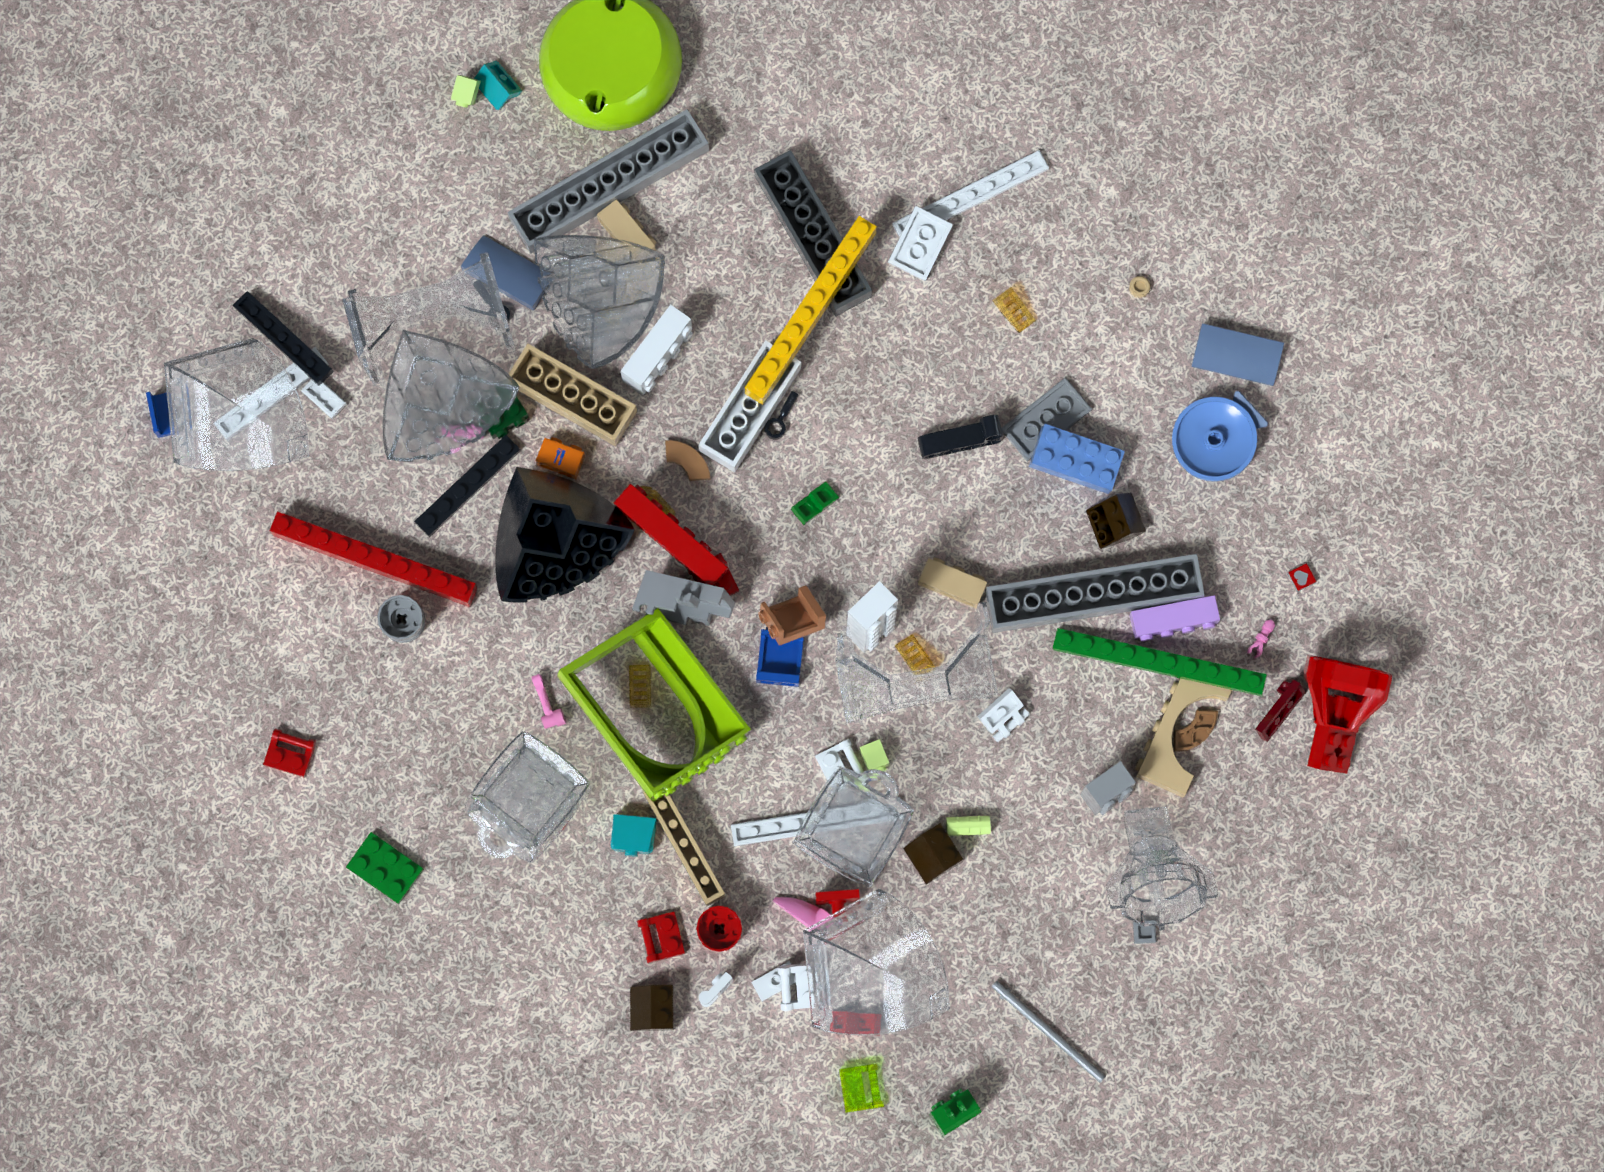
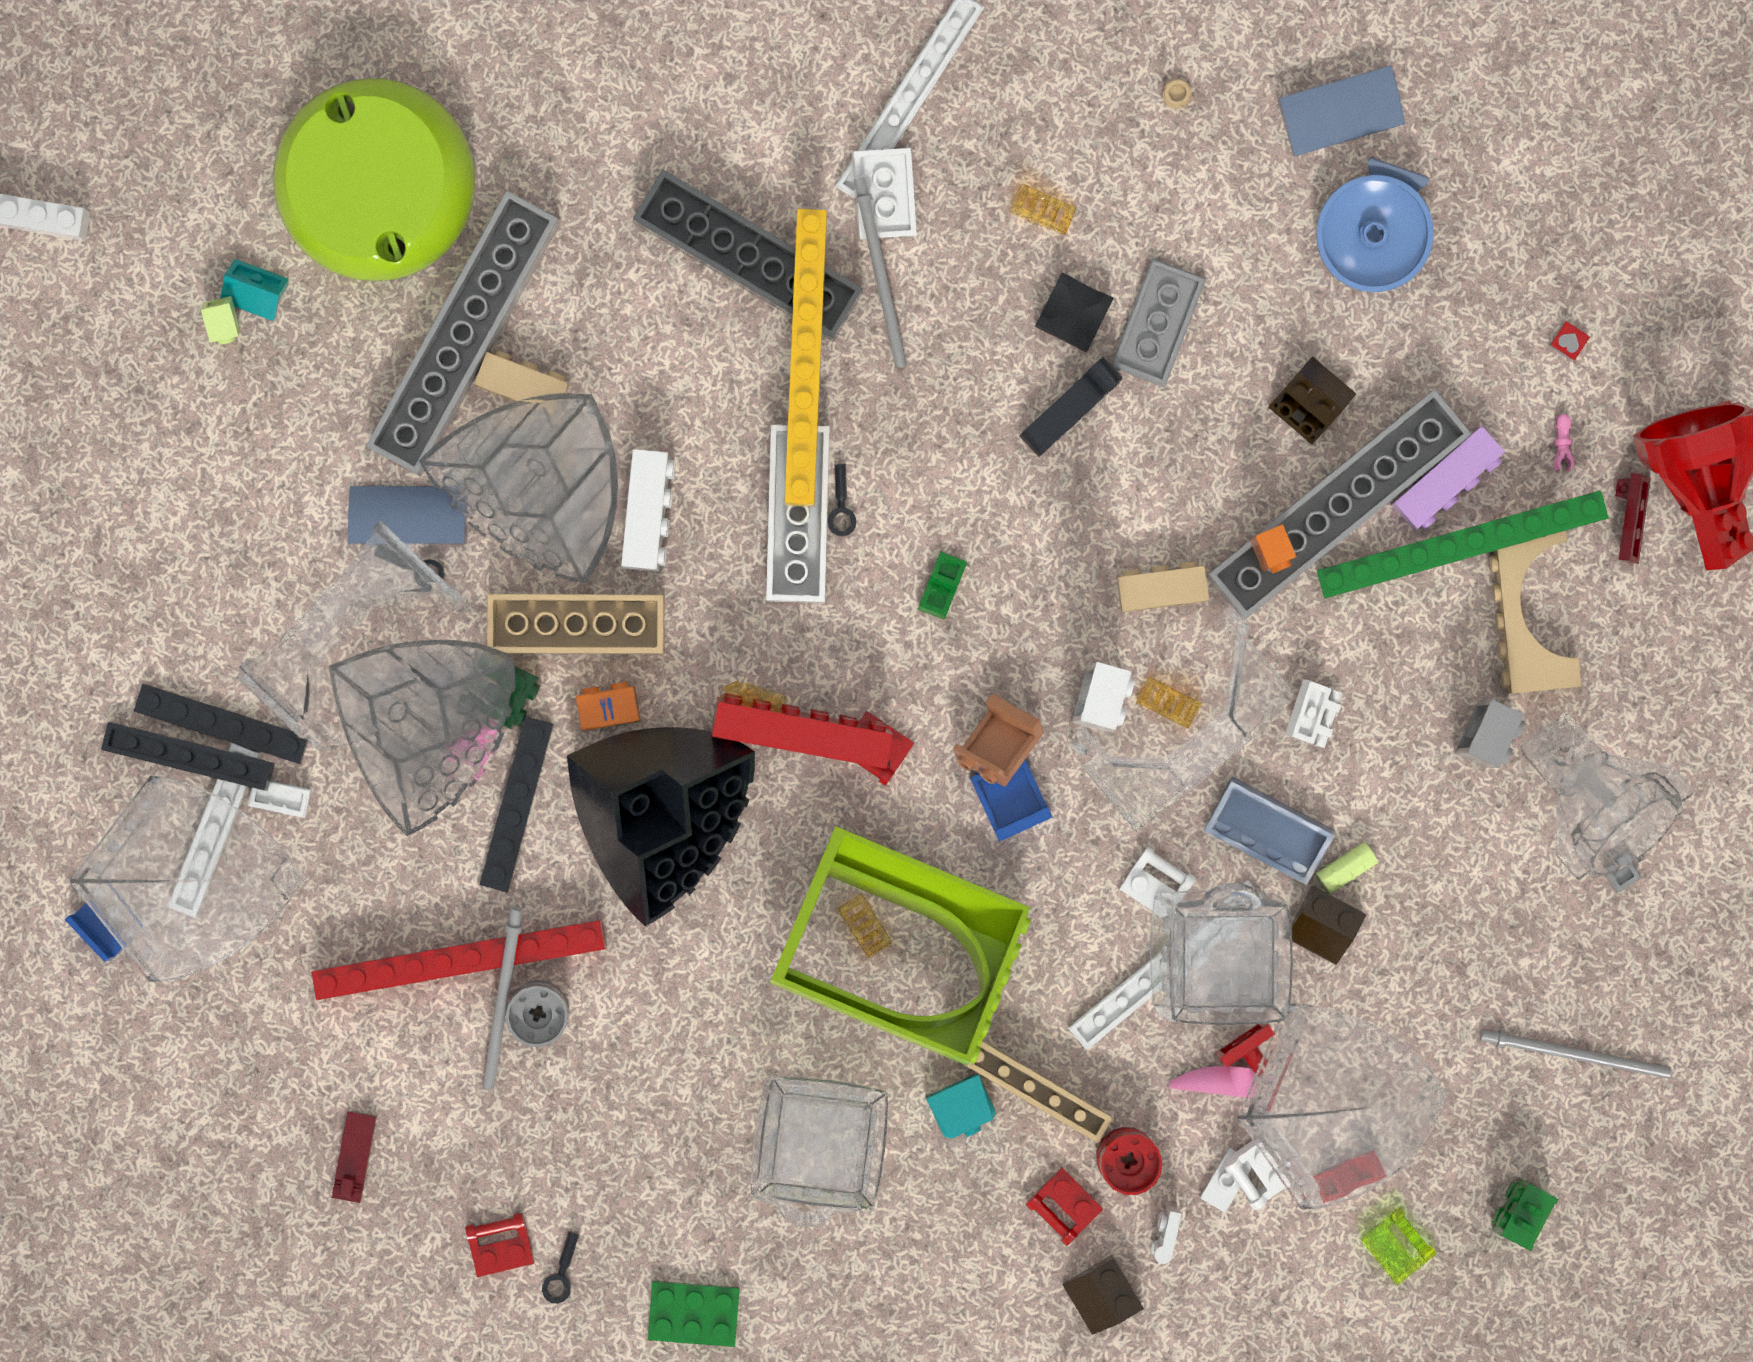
camera: 30 degrees left, 10 degrees up
bright pink brick [532,674,566,729] -> none
light grey piece [632,570,735,626] -> none
medium nougat tile [665,440,711,481] -> none
yellowish green brick [859,739,889,775] -> none
medium blue brick [1028,424,1125,494] -> none
medium nougat tile [1174,710,1218,752] -> none
none -> black plate [134,684,310,764]
none -> dark red hinge [331,1111,377,1203]
none -> light grey bar [483,906,523,1089]
none -> black piece [542,1231,579,1304]
none -> light grey bar [854,177,907,368]
none -> black brick [1035,273,1114,352]
none -> sand blue slope [1204,776,1335,885]
none -> orange brick [1250,524,1296,574]

